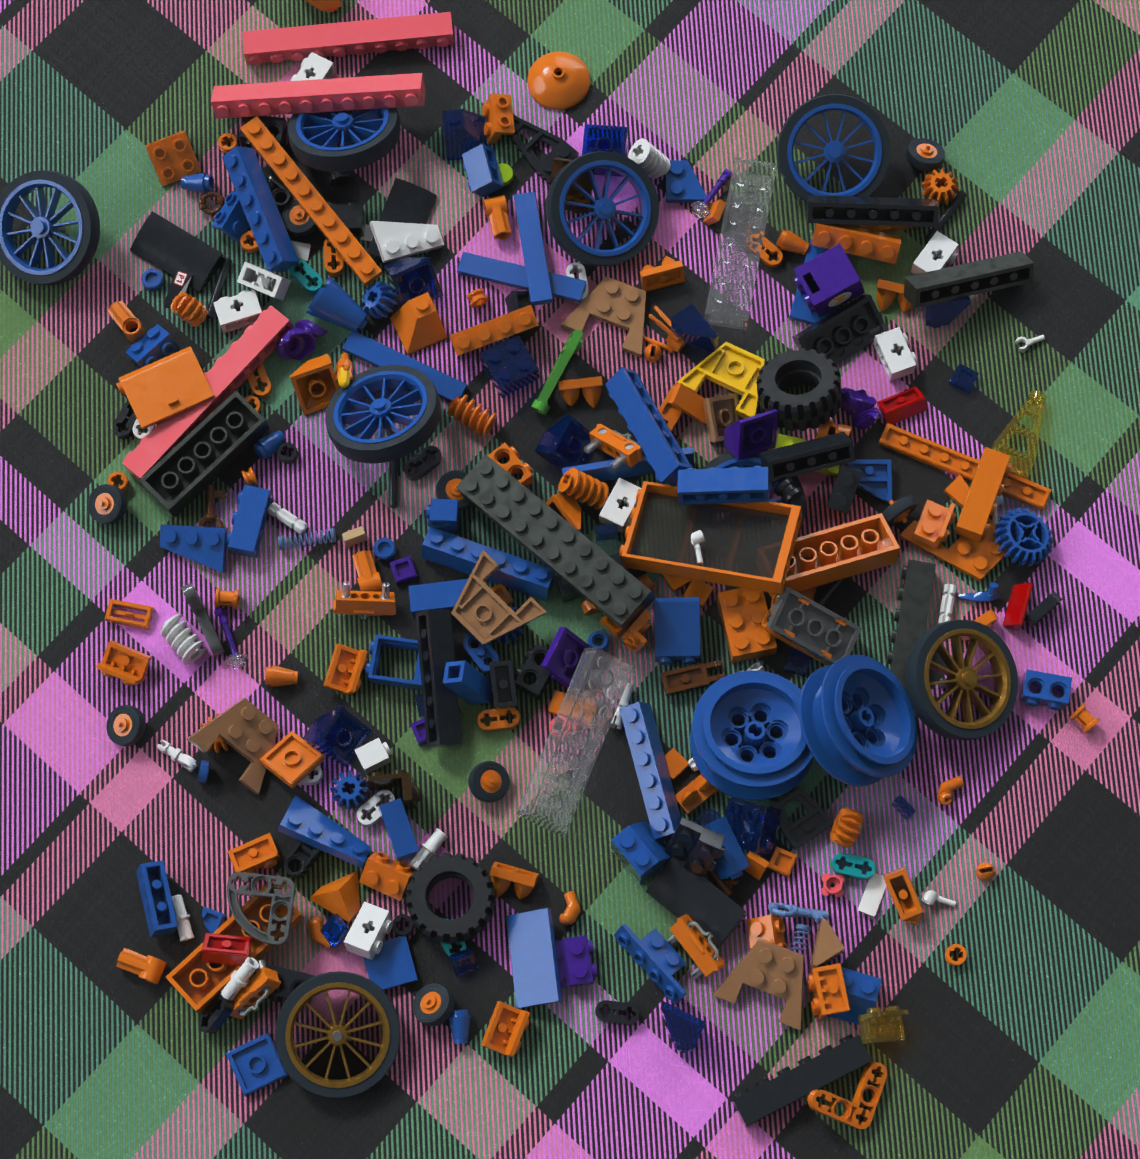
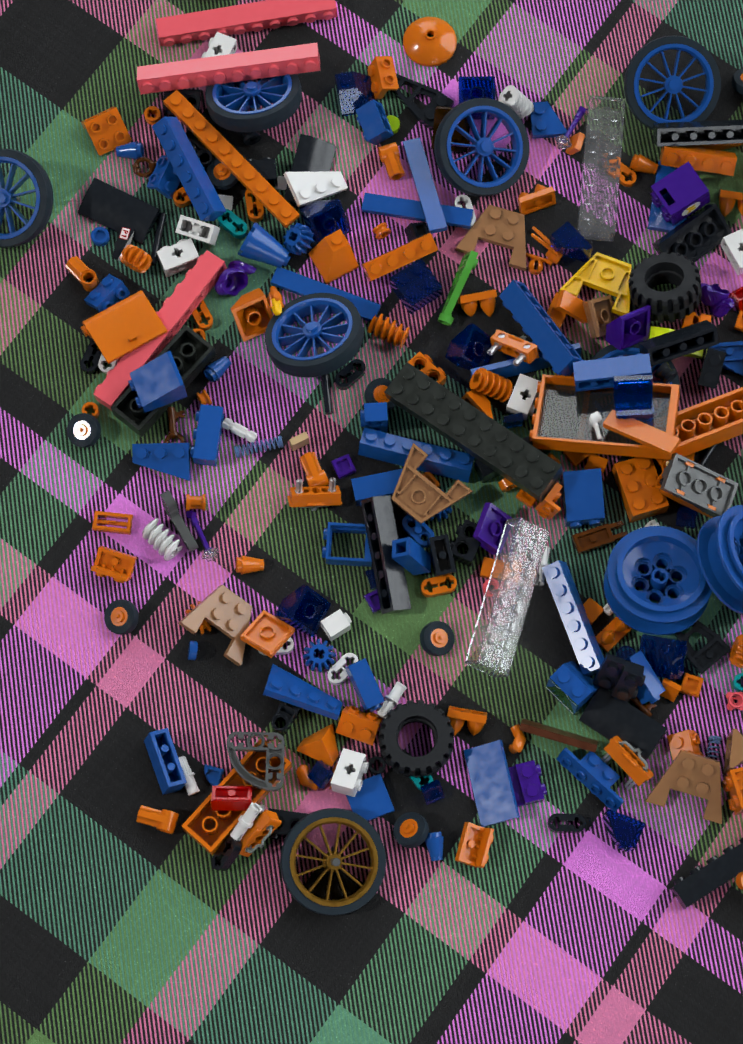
camera: 10 degrees left, 0 degrees up
white piece [157,740,197,772] -> none
blue tile [226,1032,288,1097] -> none
orange bracket [228,833,281,874] -> none
black bush [277,442,298,464] -> none
orange bracket [323,643,368,695] -> none
dark brown bracket [365,770,420,809] -> none
blue tile [373,538,396,561] -> none
blue plate [588,631,610,653] -> none
medium blue piece [768,902,828,922] -> none
none -> blue slope [128,351,188,413]
none -> copper tile [519,718,598,752]
none -> orange tile [603,409,680,457]
none -> clear blue bracket [613,375,655,419]

